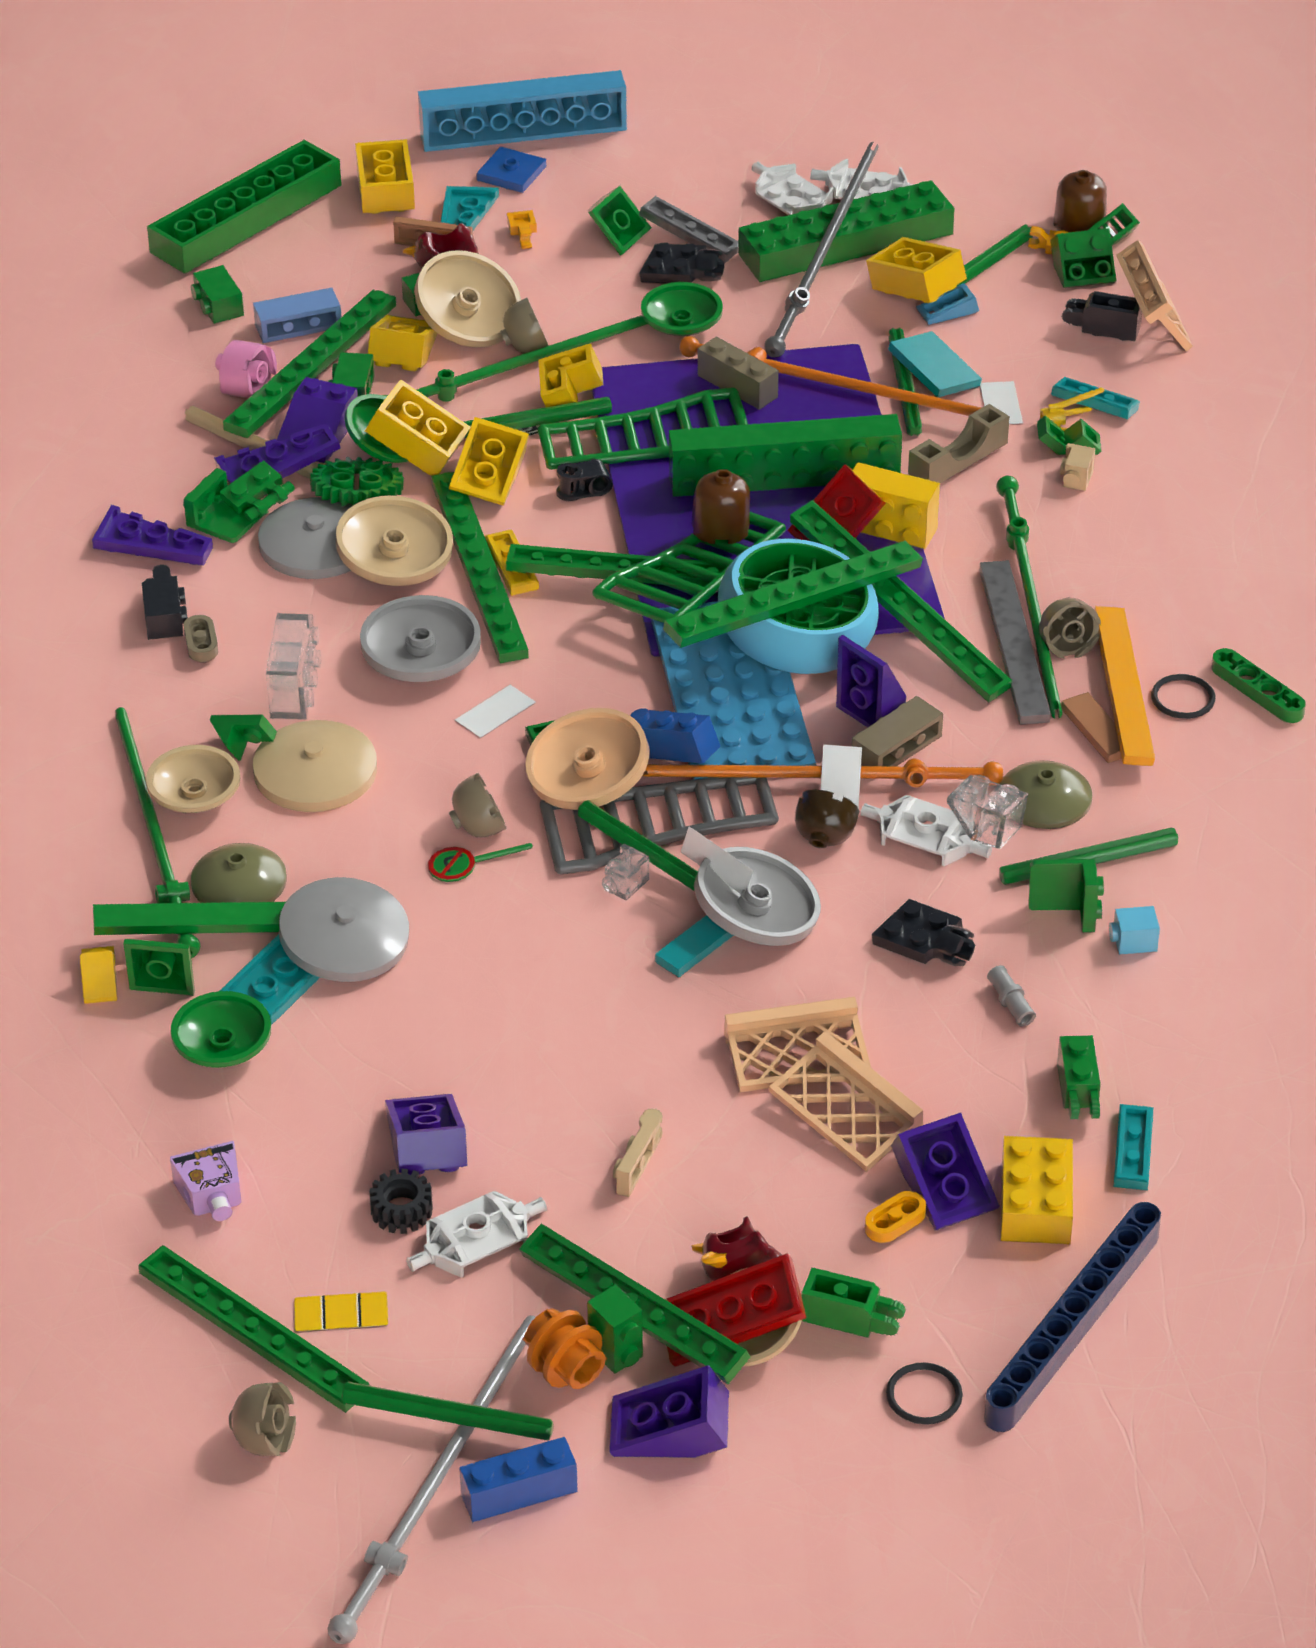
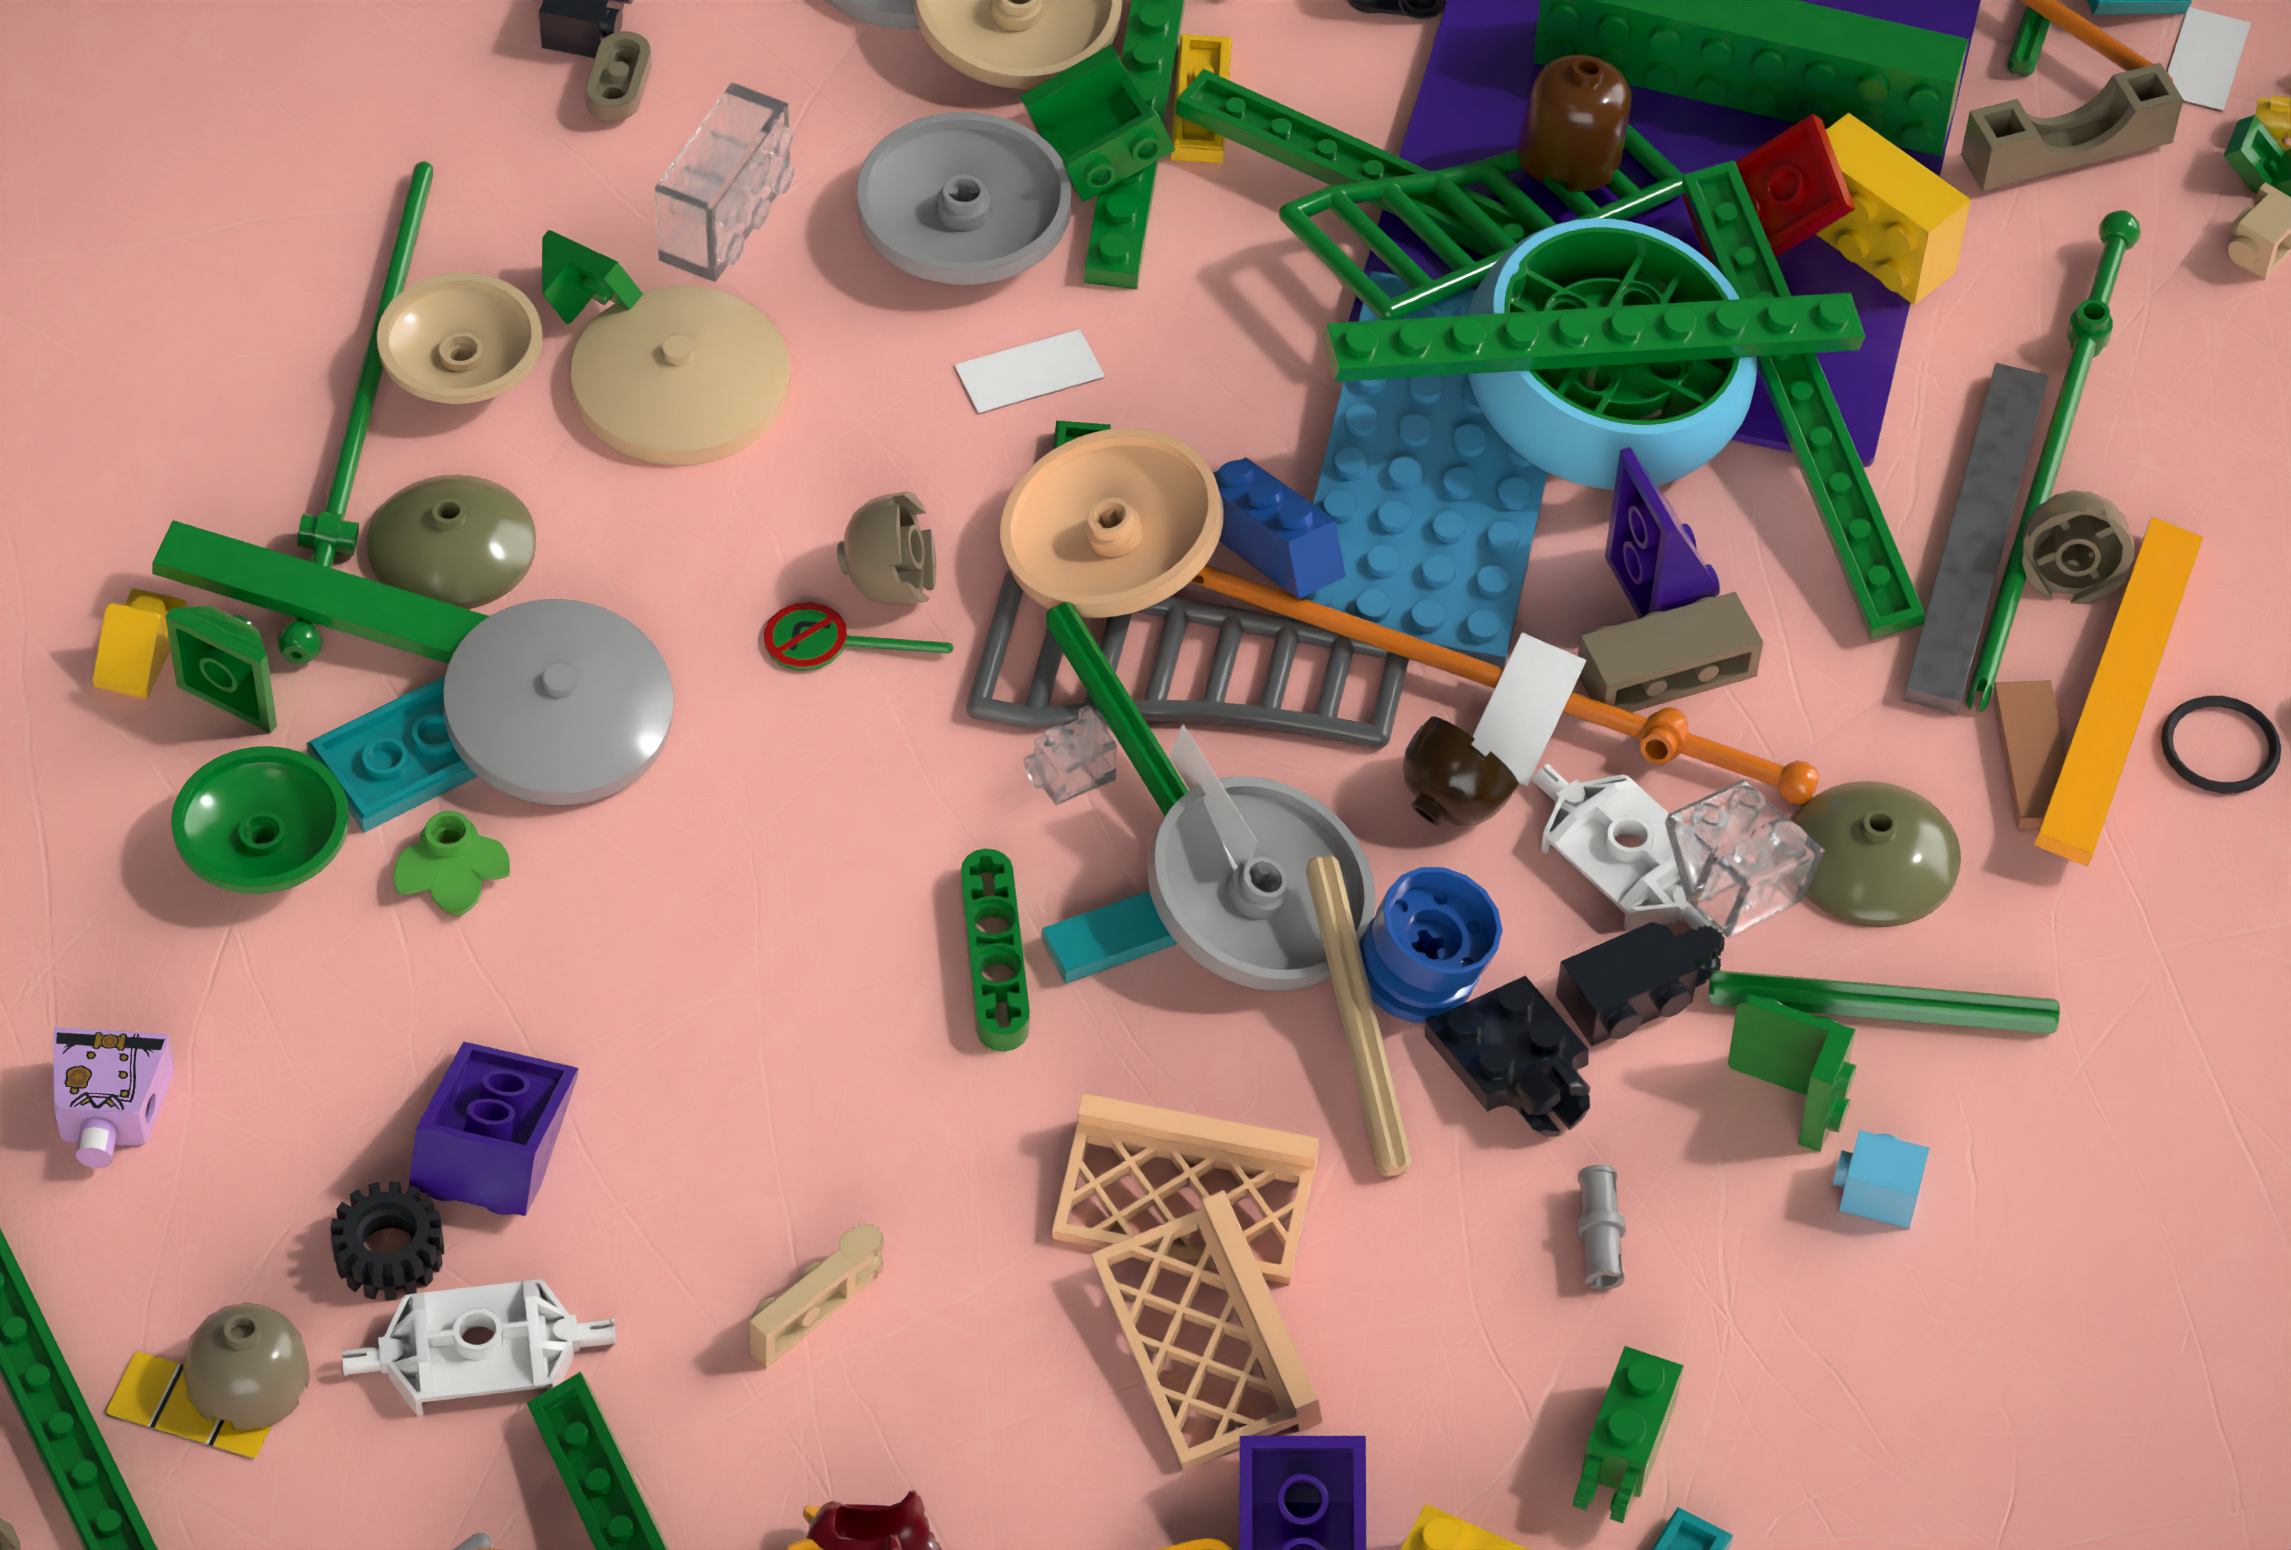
camera: 20 degrees right, 10 degrees up
none -> dark tan cylinder [183,1302,310,1430]
none -> bright green plate [394,811,510,915]
none -> green beam [961,848,1030,1052]
none -> green panel [1019,44,1175,203]
none -> tan axle [1306,855,1412,1177]
none -> blue wheel [1359,867,1503,1023]
none -> black hinge [1556,922,1725,1046]

